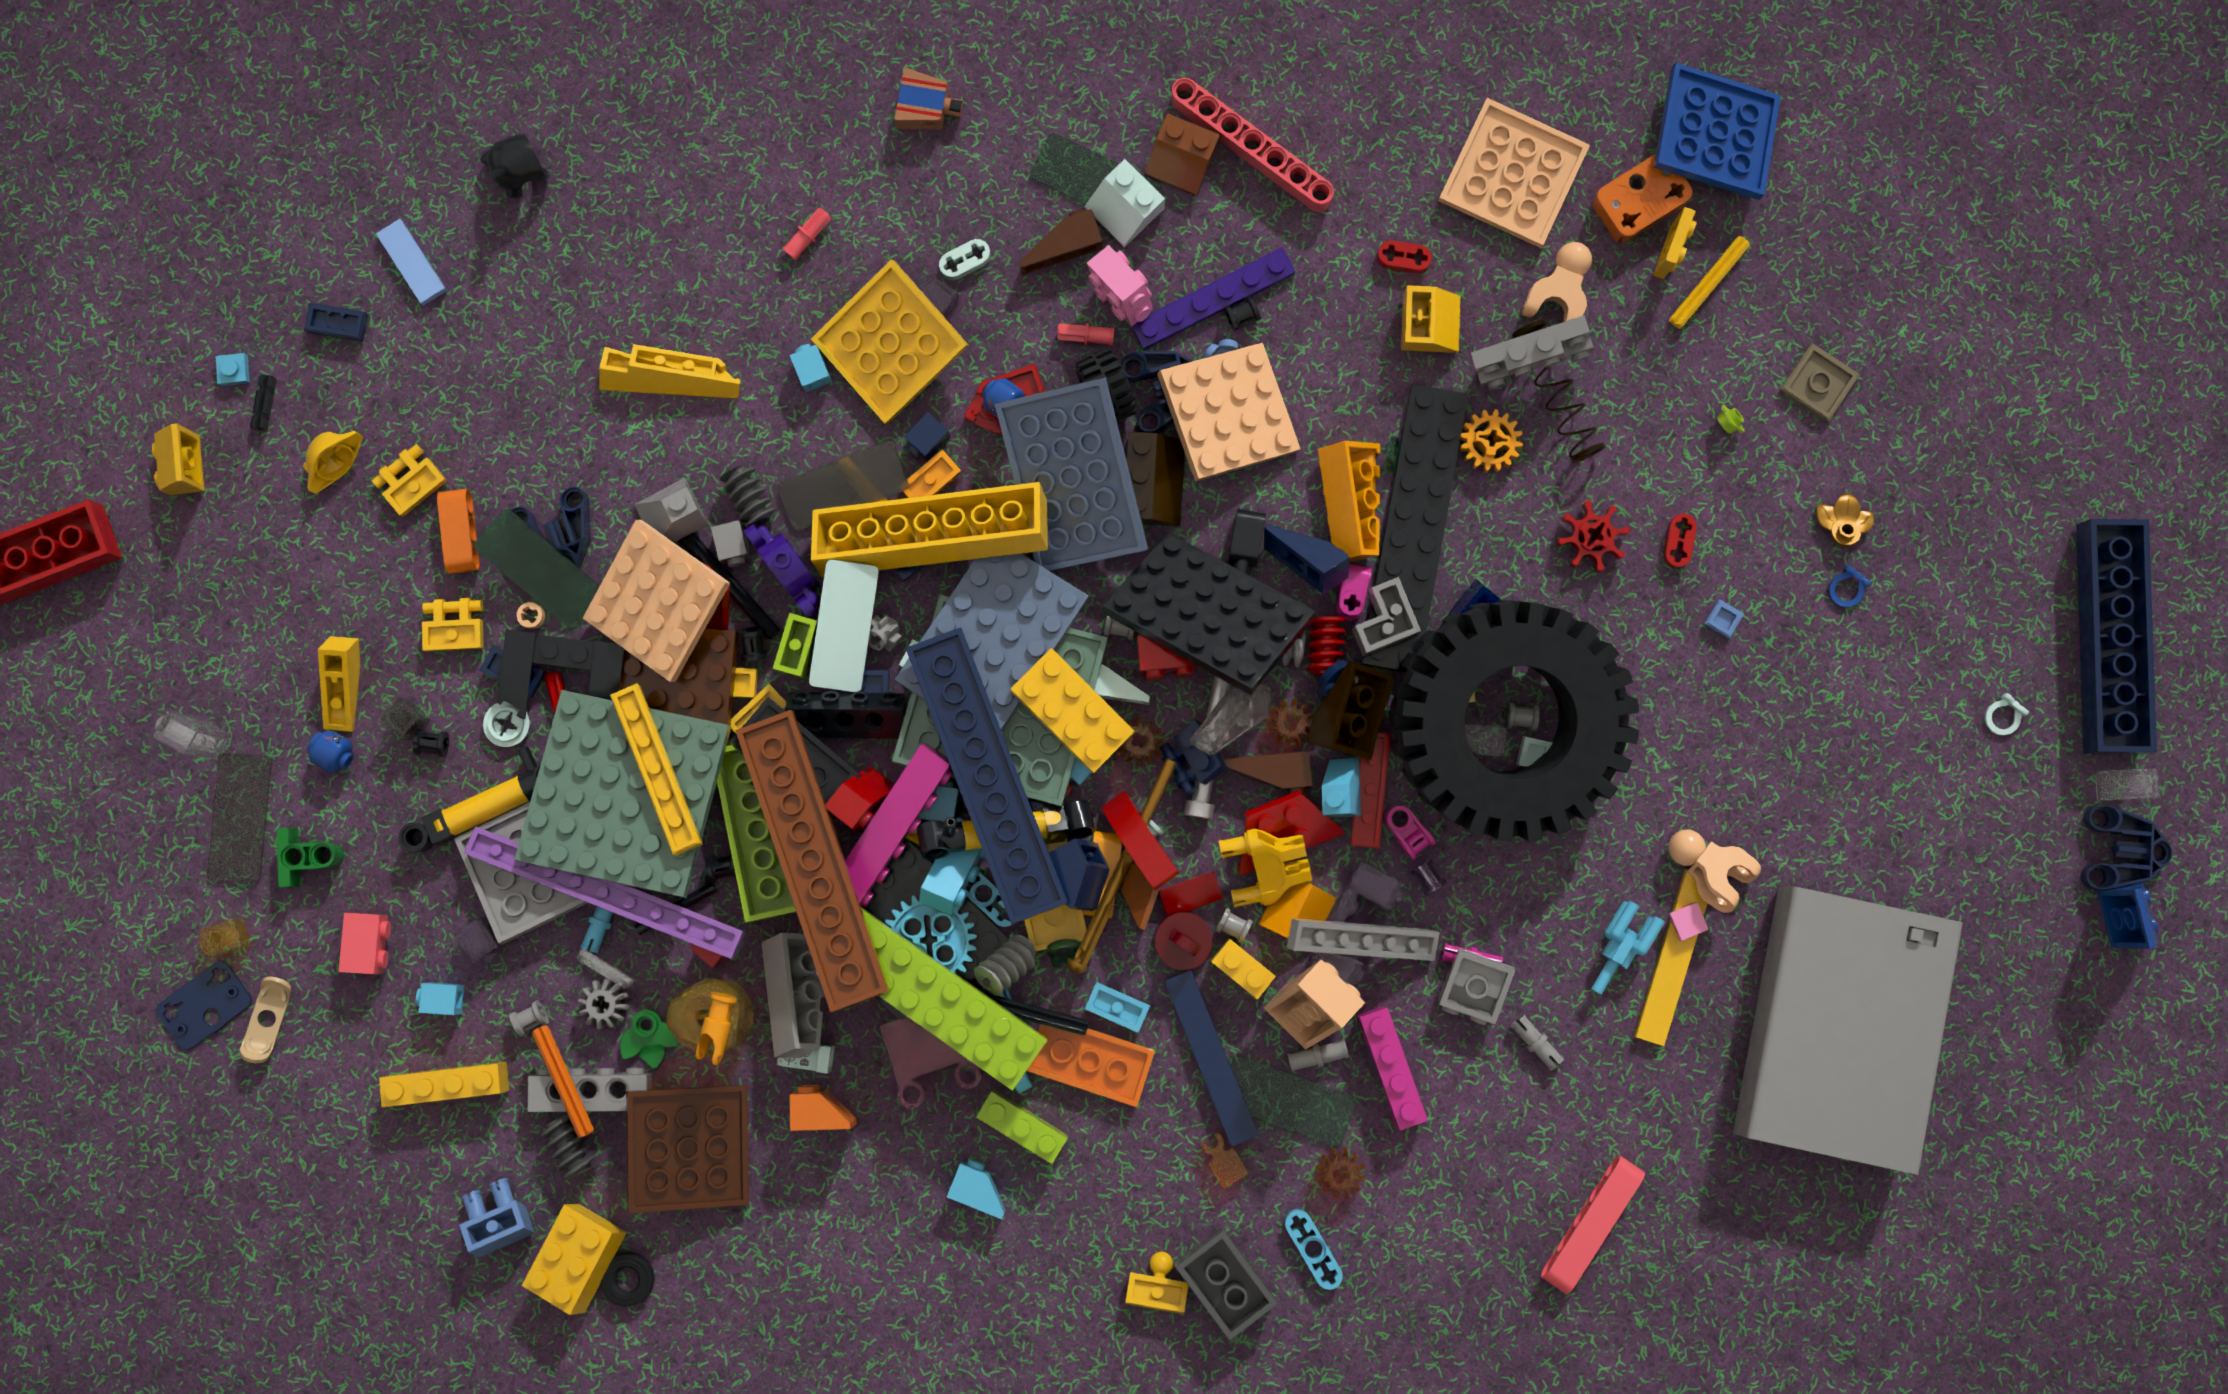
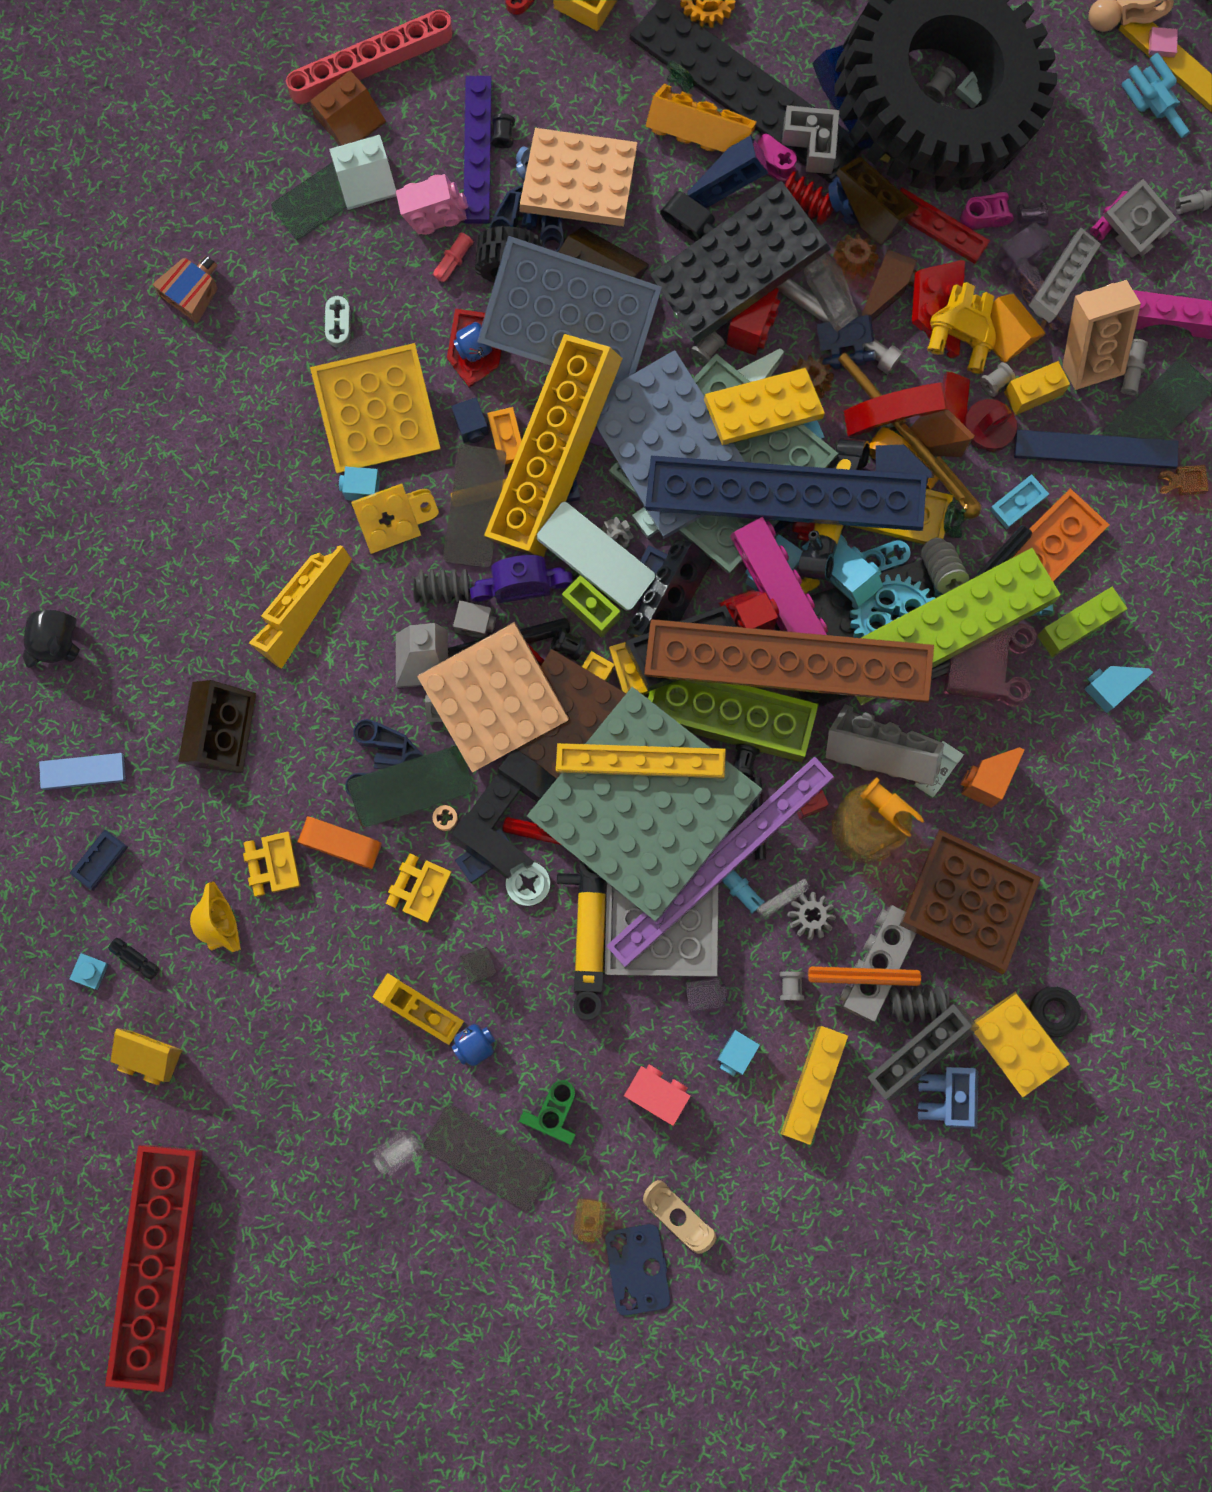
camera: 65 degrees left, 5 degrees down
black bush [413,729,450,757] -> none
green plate [620,1010,679,1068] -> none
coral axle [782,208,831,260] -> none
reddish brown slope [1019,209,1103,275] -> none
medium azure slope [1322,758,1361,818] -> none
none -> dark brown slope [178,680,256,773]
none -> yellow plate [351,483,439,554]
none -> dark grey brick [867,1004,980,1100]

